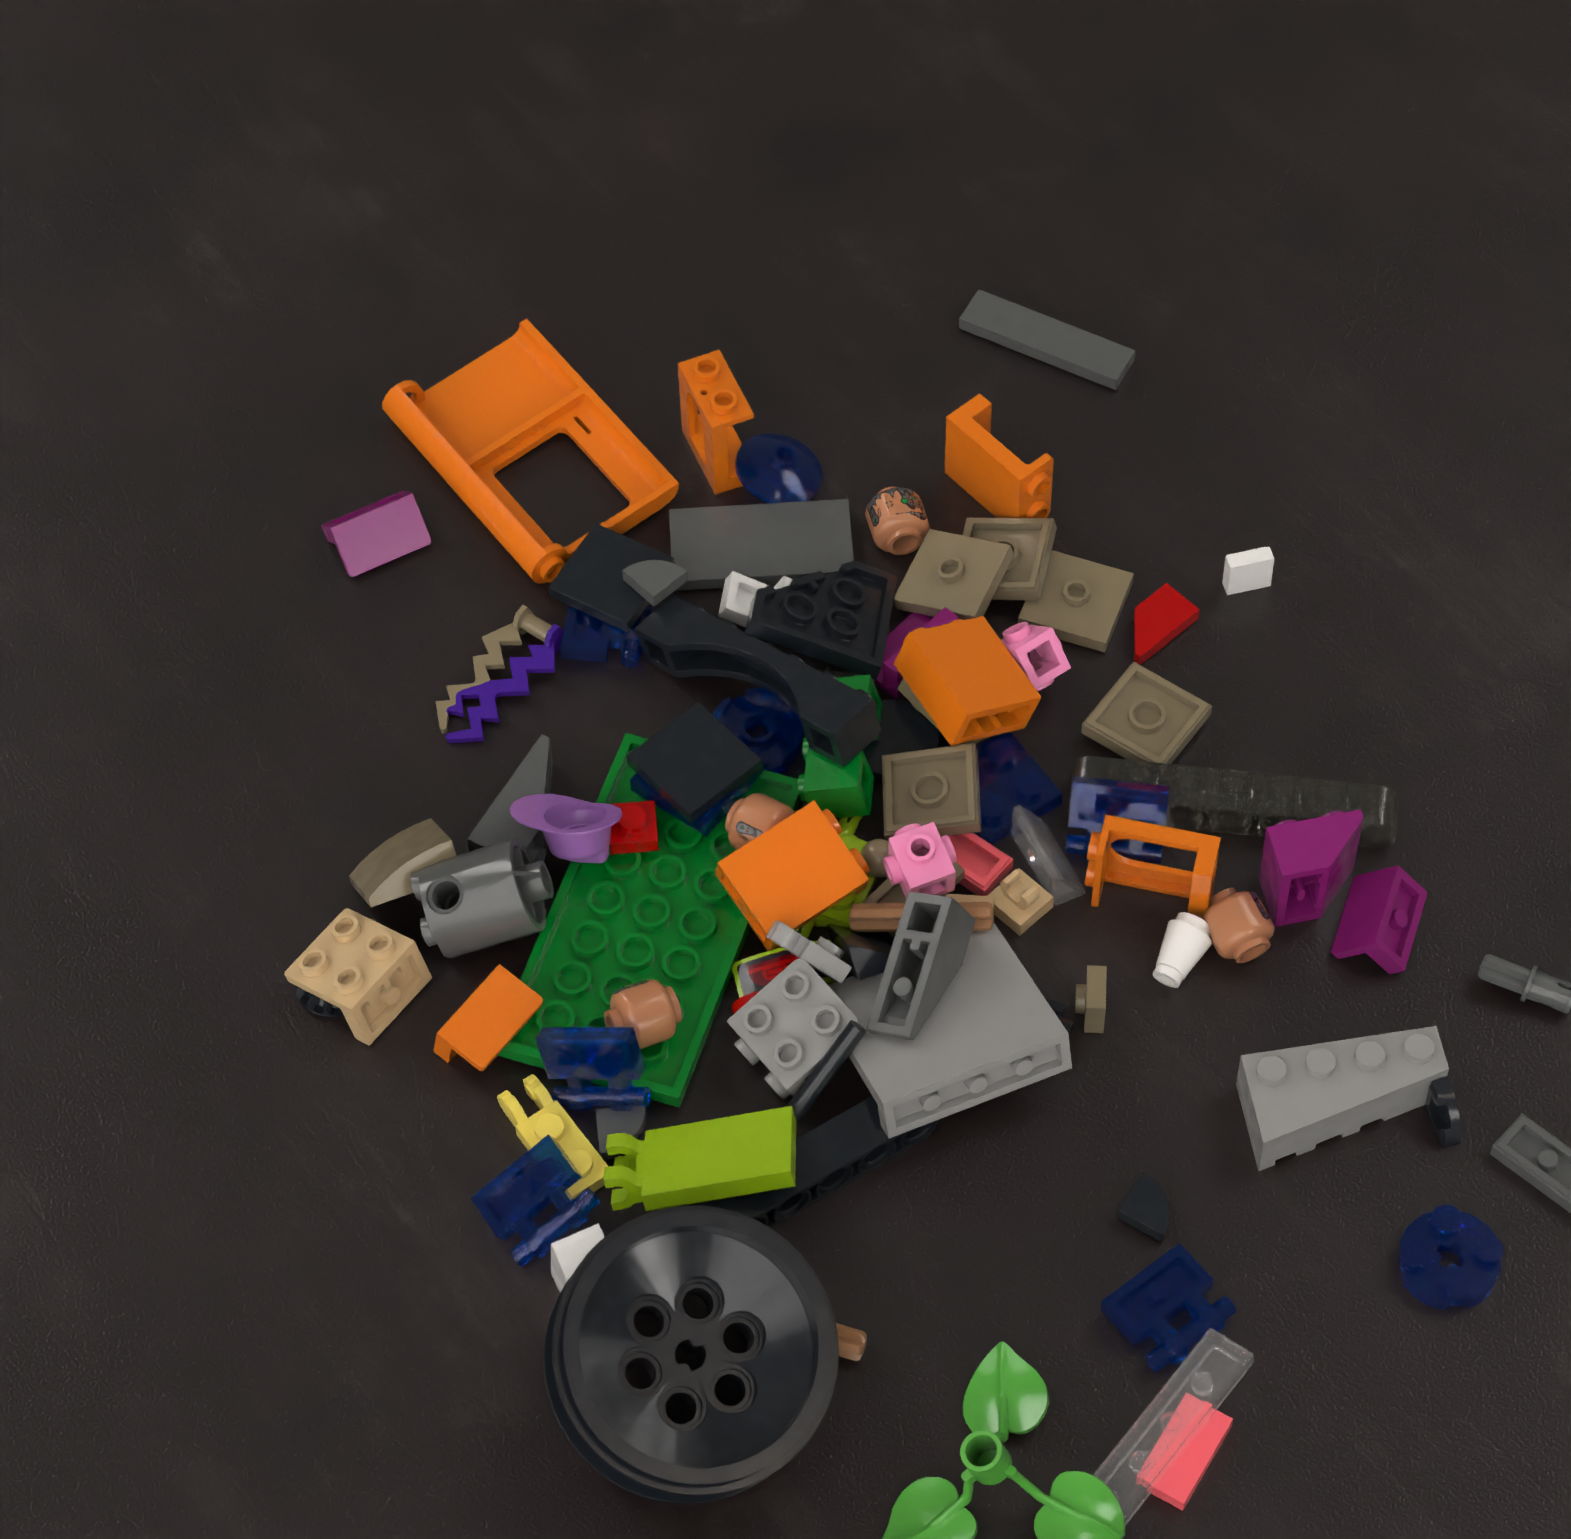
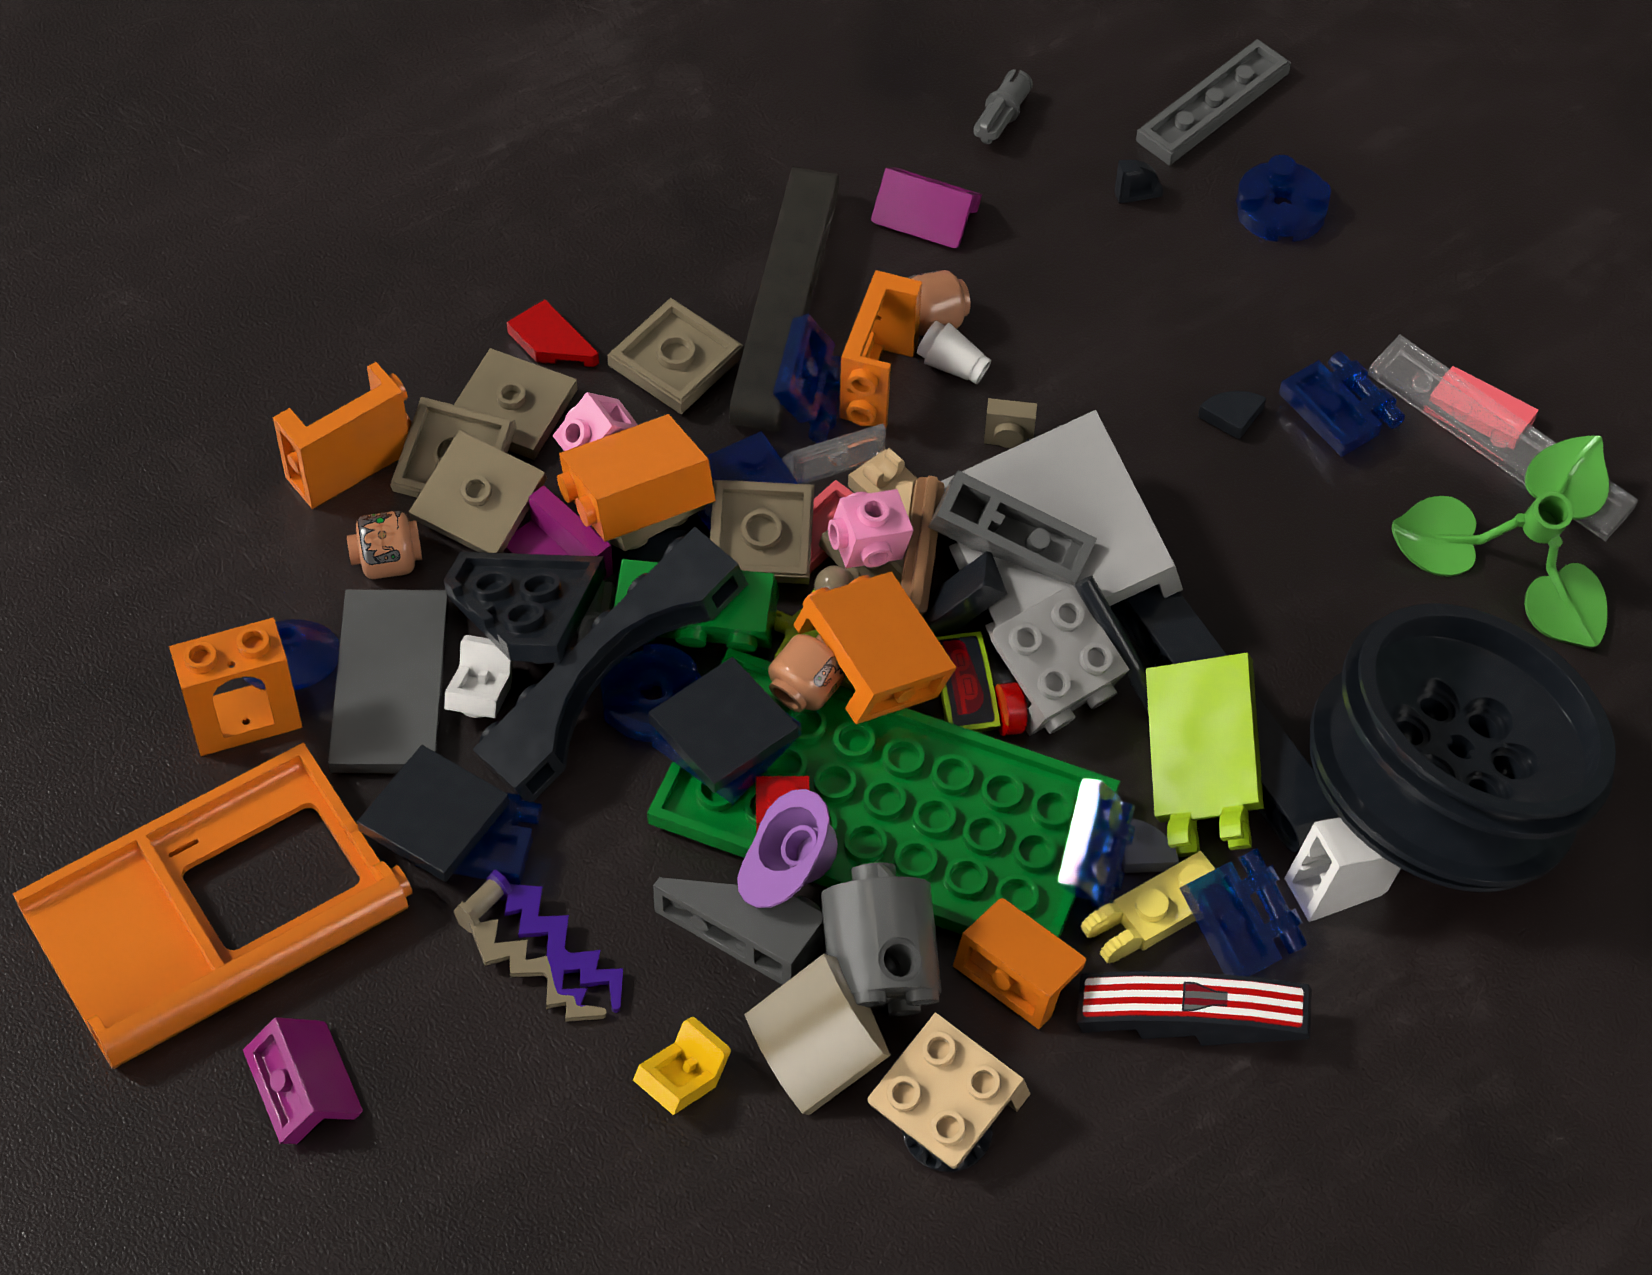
camera: 90 degrees left, 0 degrees up
nougat head [604,979,682,1050] -> none
dark grey tile [622,560,688,606] -> none
light grey plate [765,920,852,984] -> none
dark grey tile [959,289,1136,390] -> none
white tile [1222,546,1274,595] -> none
light grey wedge [1236,1026,1449,1171] -> none
magenta slope [1259,809,1364,927] -> none
none -> yellow bracket [633,1017,731,1115]
none -> slope [1077,971,1312,1046]

